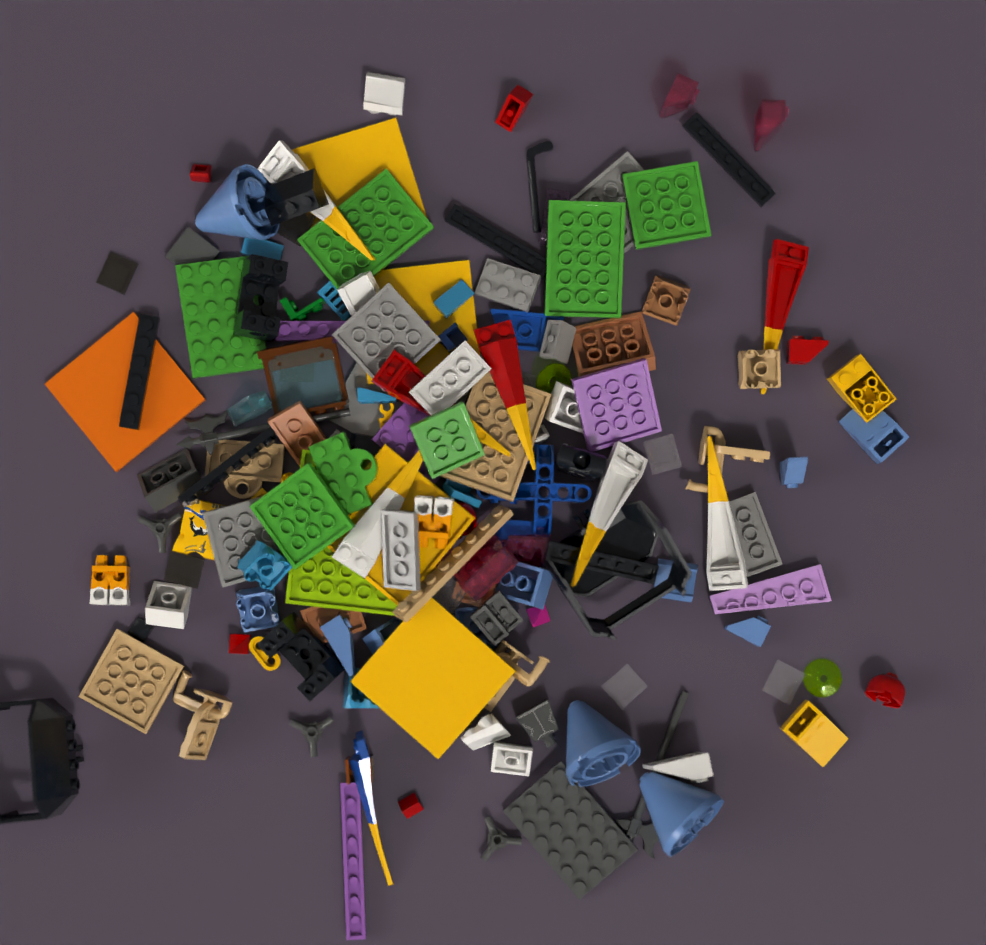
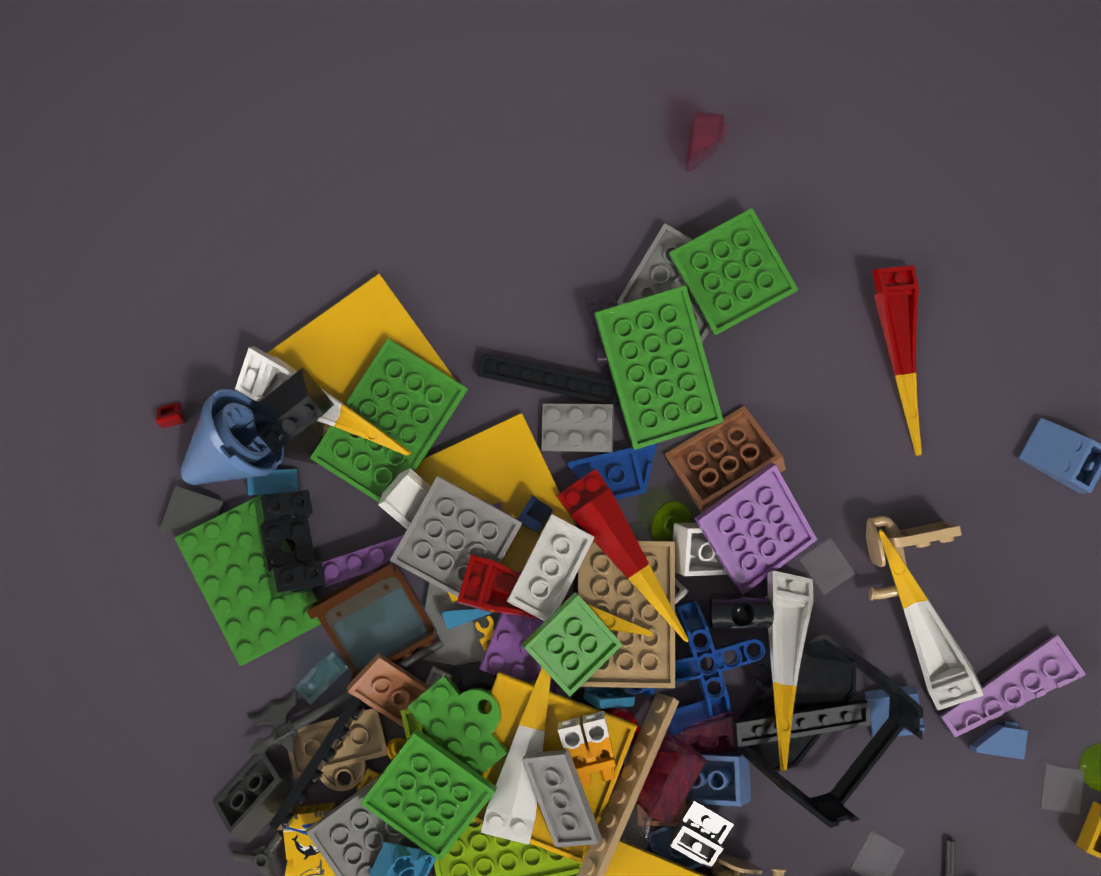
camera: 25 degrees left, 0 degrees up
orange tile [45,312,206,472] -> none
clear smoke piece [96,252,139,295] -> none
black plate [119,314,160,430] -> none
green bracket [280,297,325,321] -> none
dark azure slope [317,281,351,321] -> none
white slope [364,72,405,115] -> none
dark azure slope [433,280,475,319] -> none
red slope [495,85,534,132] -> none
black piece [526,141,554,233] -> none
dark pink slope [526,605,551,628] -> none
light grey panel [539,320,576,364] -> none
medium nougat slope [642,275,691,326] -> none
black plate [682,112,776,207] -> none
light grey plate [729,492,783,577] -> none
tan slope [738,349,781,389] -> none
clear pink slope [755,100,789,151] -> none
medium blue slope [780,457,808,488] -> none
red slope [787,336,829,365] -> none
yellow slope [827,354,896,423] -> none

